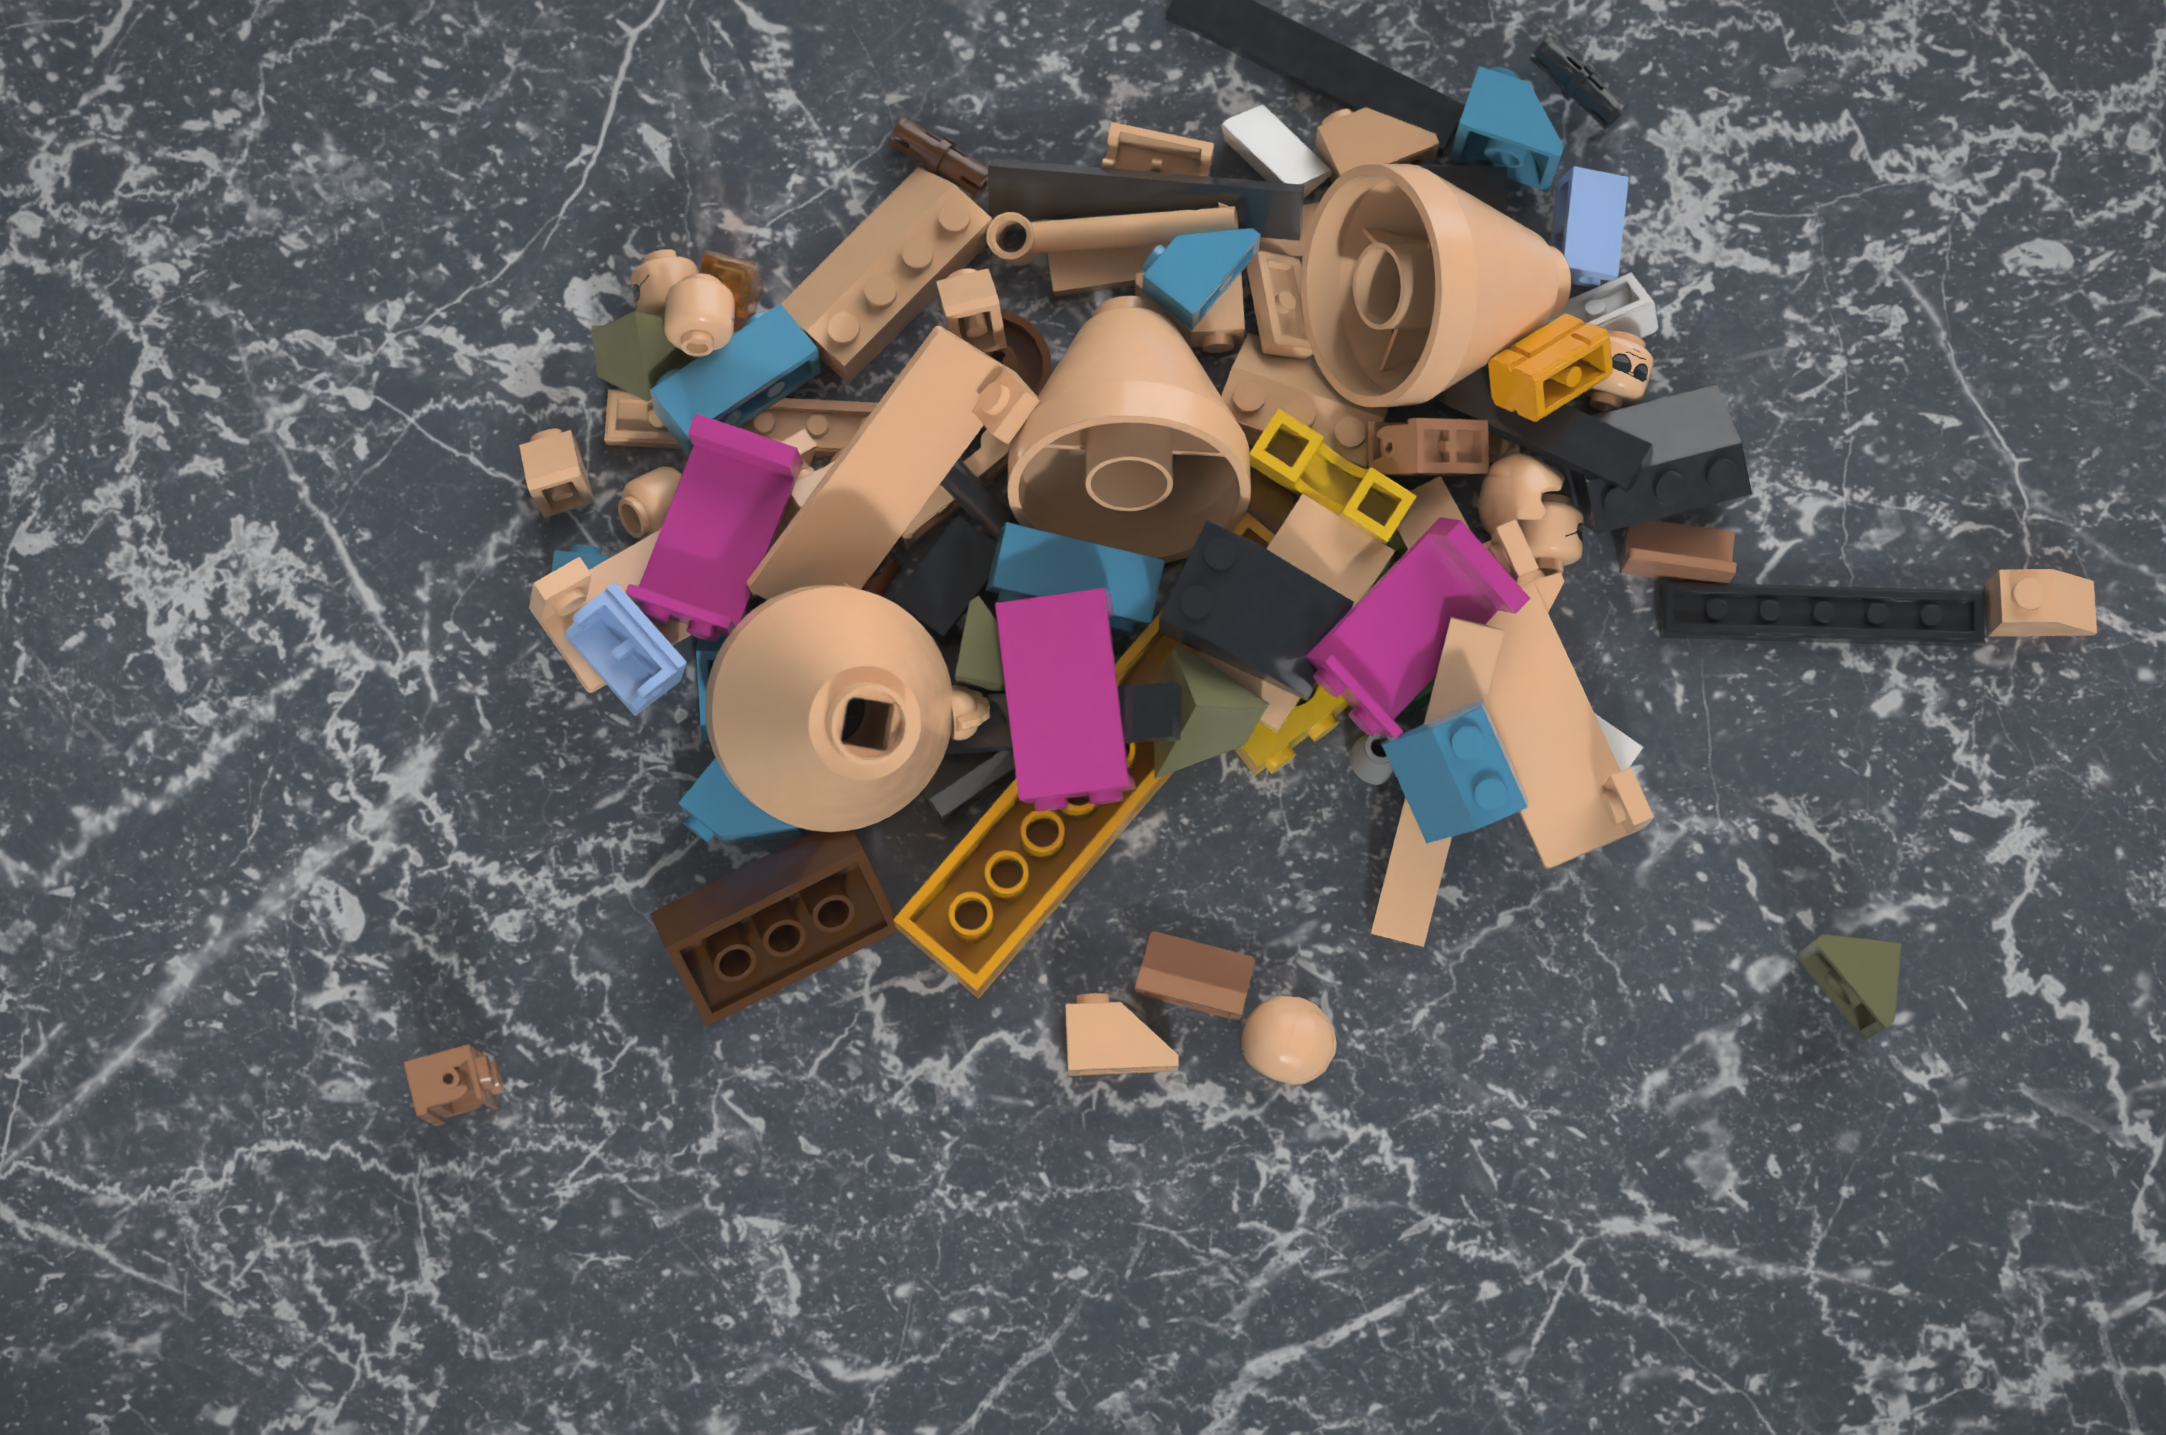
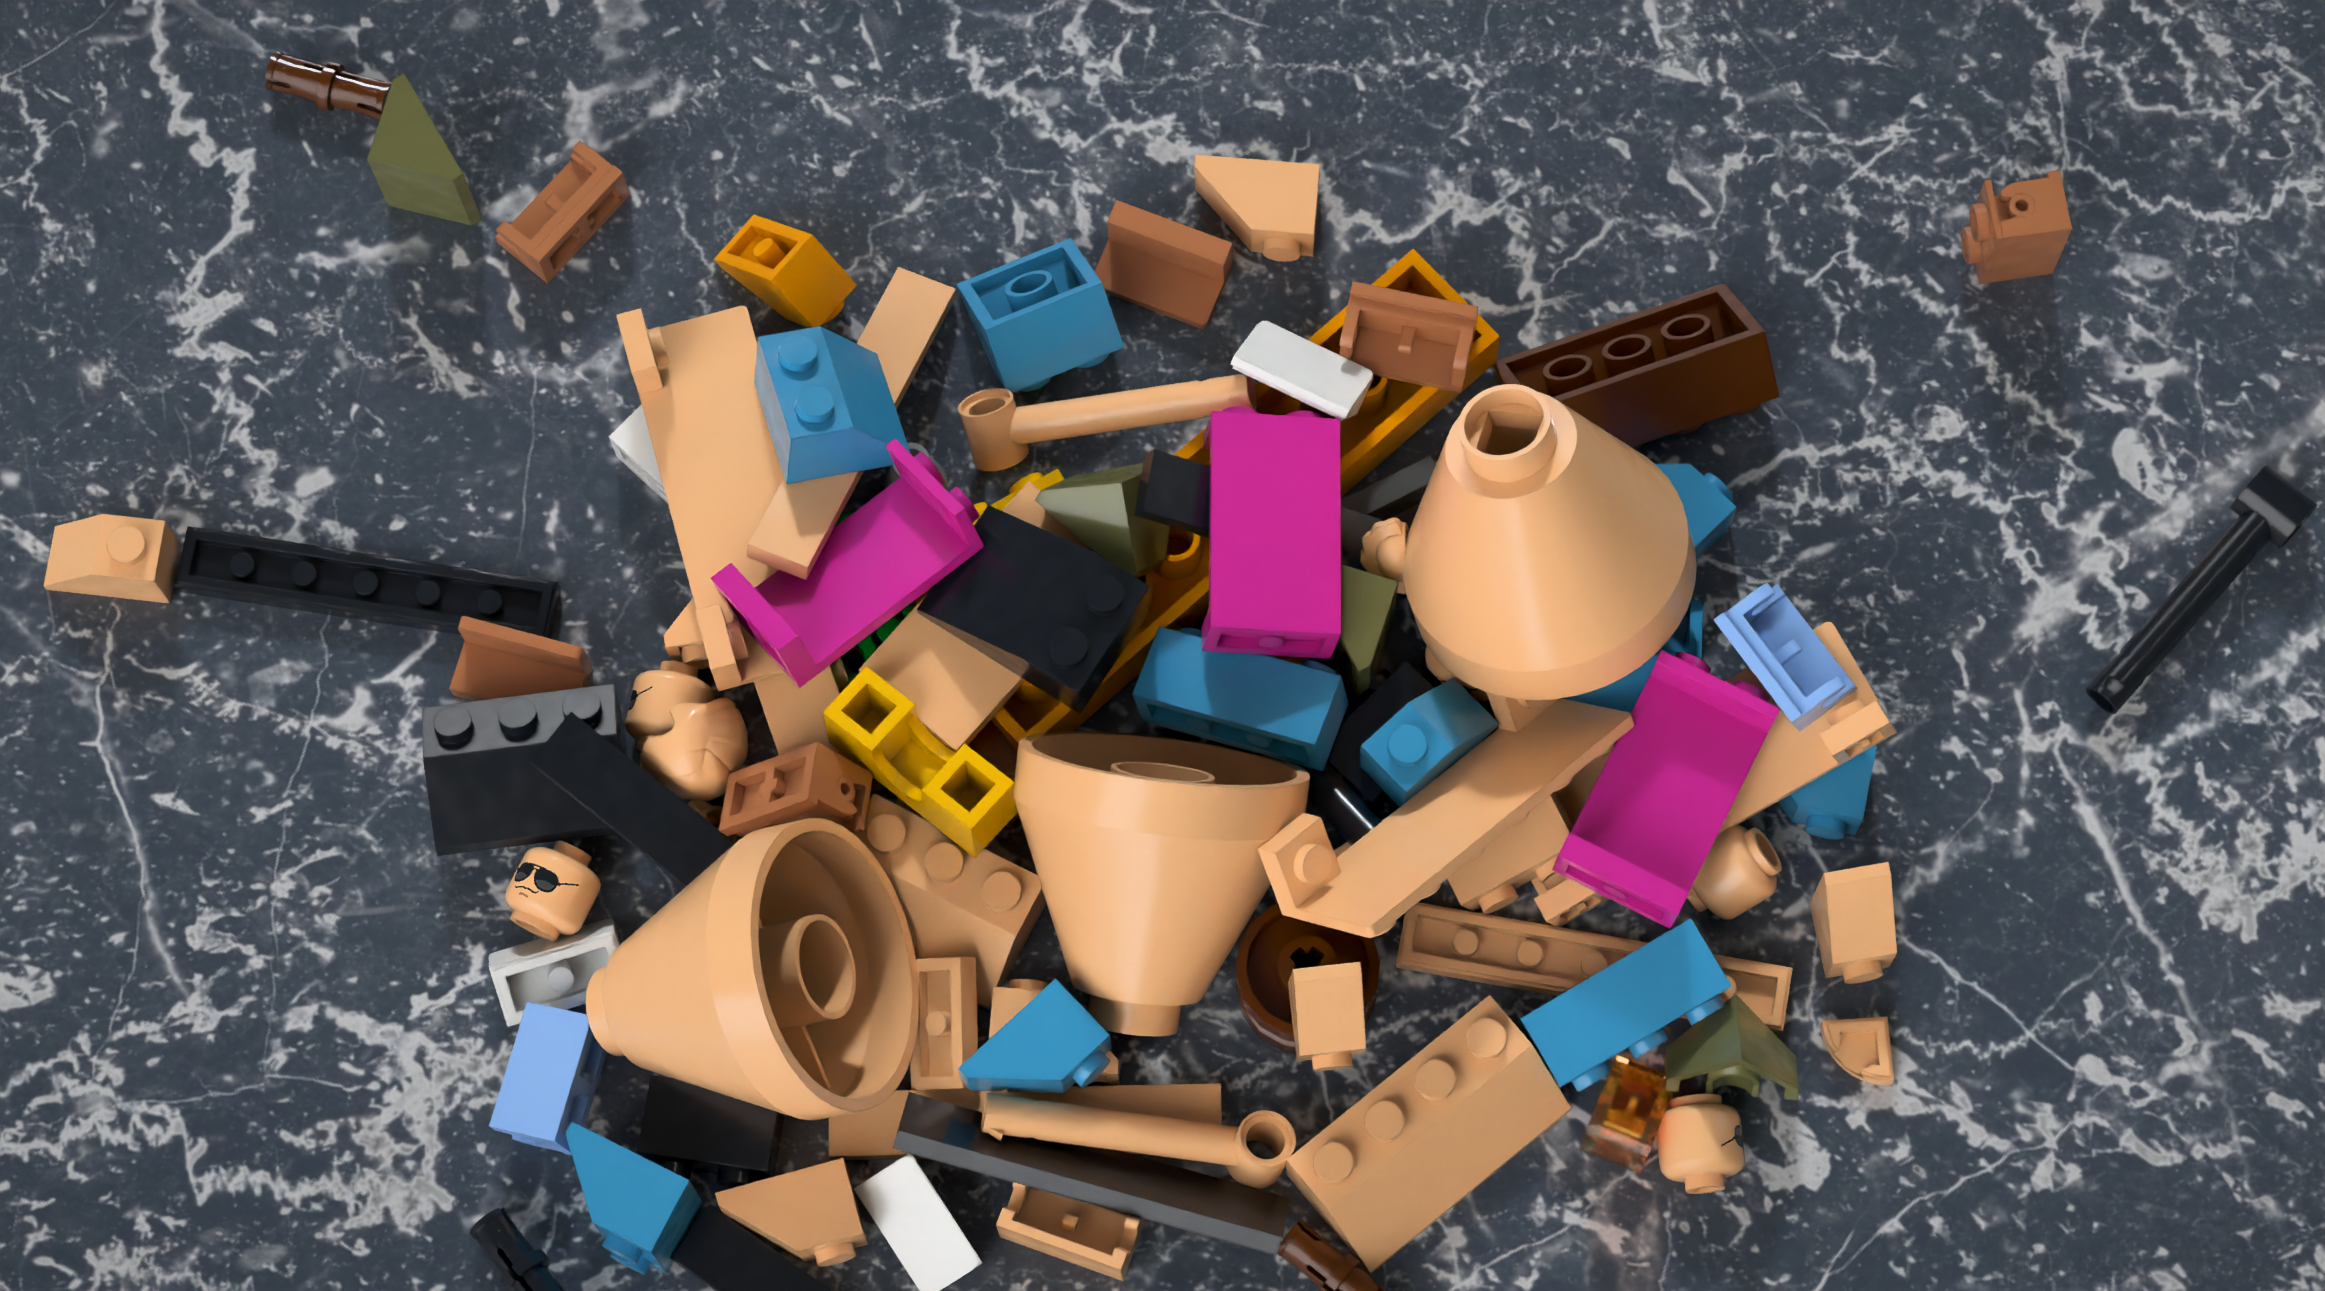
camera: 170 degrees left, 5 degrees down
light nougat head [663,274,735,357] -> none
light nougat hair [1241,996,1337,1085] -> none
light orange brick [1488,313,1613,422] -> none
none -> reddish brown pin [265,51,392,120]
none -> nougat hinge [495,141,630,284]
none -> light orange slope [713,215,857,328]
none -> dark azure slope [956,238,1124,393]
none -> light nougat piece [958,374,1257,471]
none -> white slope [1230,321,1374,421]
none -> nougat hinge [1339,281,1479,393]
none -> dark azure slope [1359,677,1498,807]
none -> light nougat tile [1820,1017,1894,1085]
none -> black piece [2086,464,2317,714]

